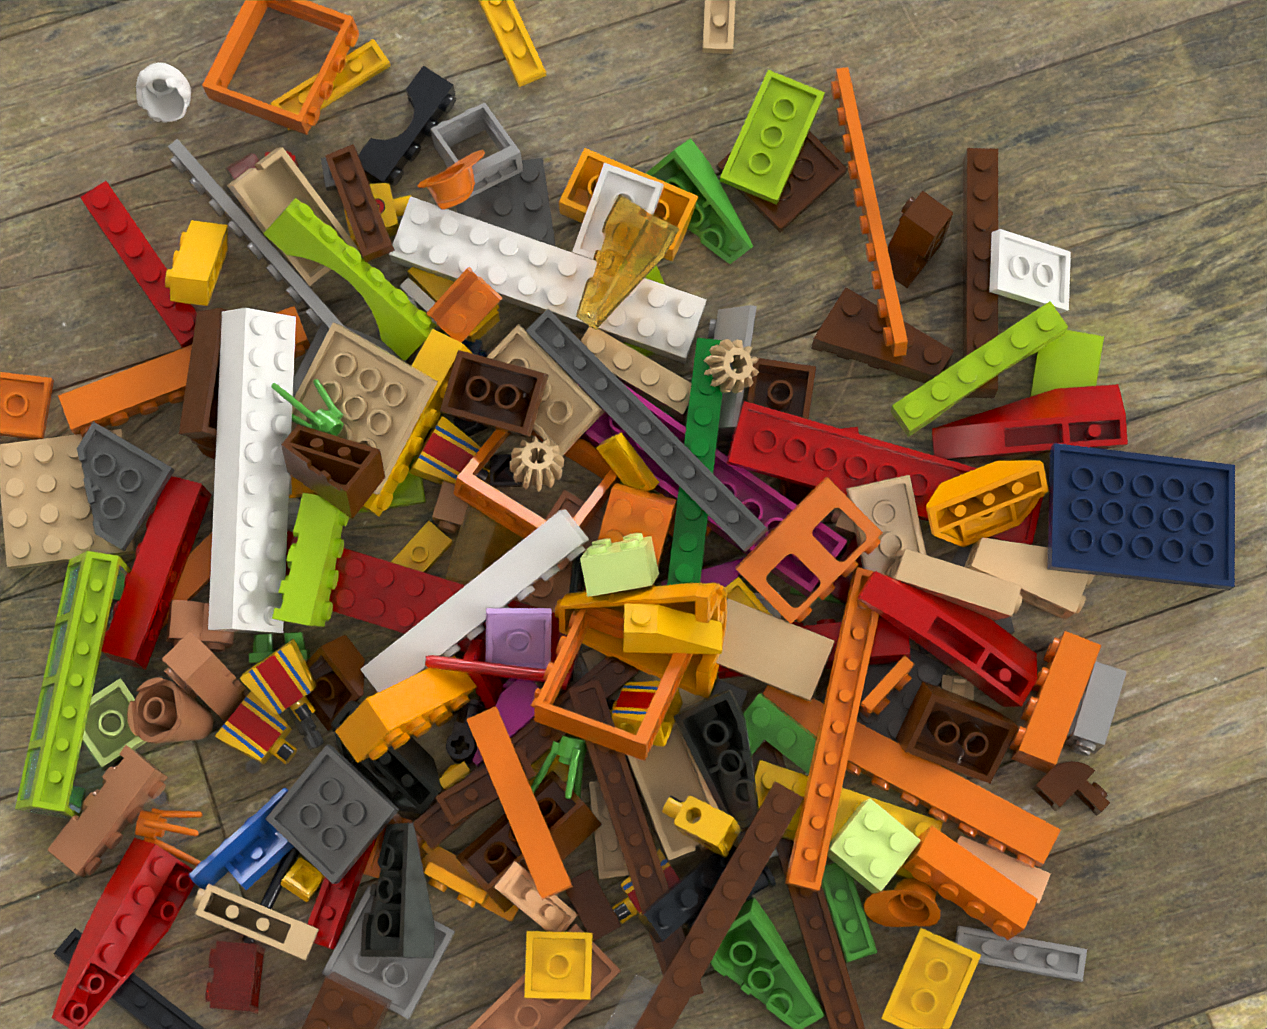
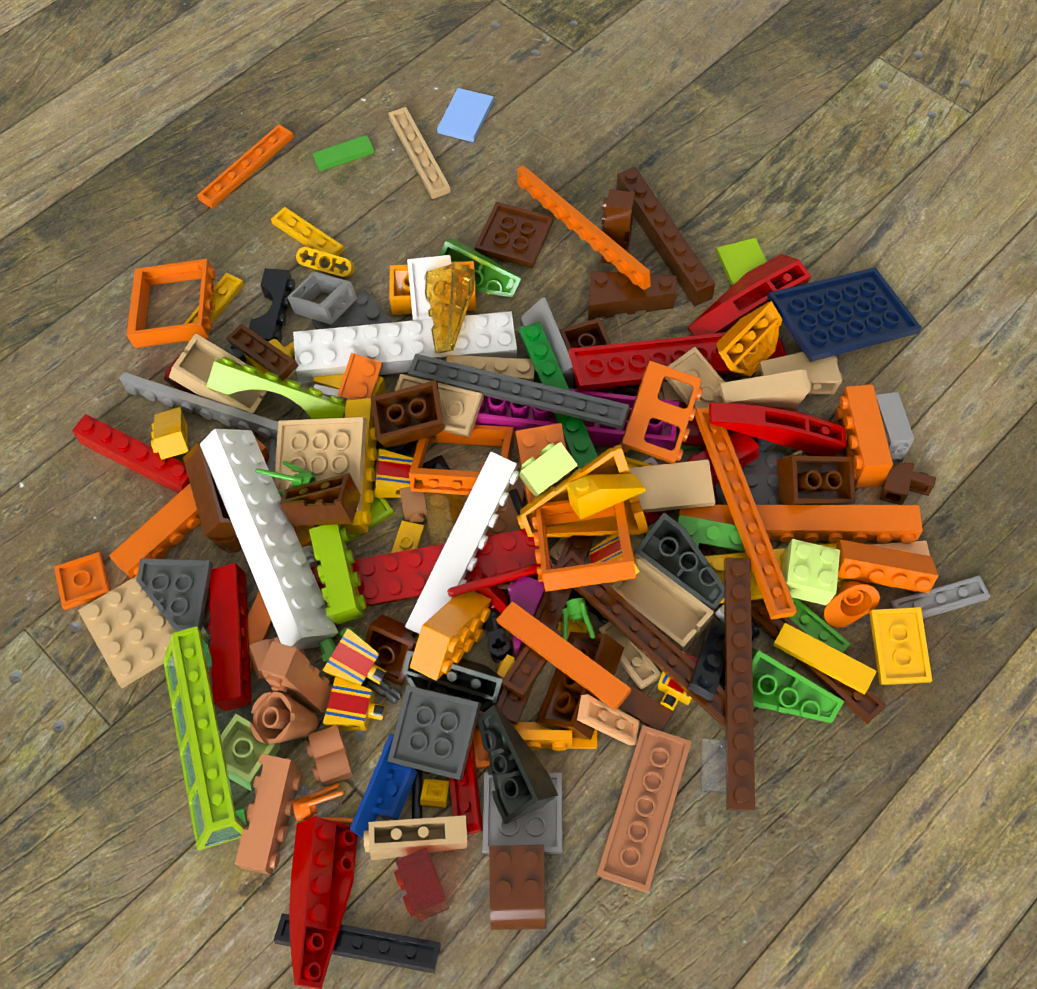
camera: 25 degrees left, 15 degrees down
white hair [136,63,191,122] -> none
orange piece [418,150,485,210] -> none
lavender tile [486,608,552,669] -> none
tan gear [509,436,564,492] -> none
yellow plate [524,931,593,1000] -> none
yellow tile [596,432,659,491] -> none
yellow torso [662,795,742,858] -> none
tan gear [704,339,759,394] -> none
lime plate [720,70,825,205] -> none
orange plate [859,655,914,718] -> none
lime arch [890,301,1068,437] -> none
white plate [989,229,1071,313] -> none
none -> yellow beam [296,247,355,278]
none -> nougat brick [306,725,354,787]
none -> yellow tile [773,623,877,695]

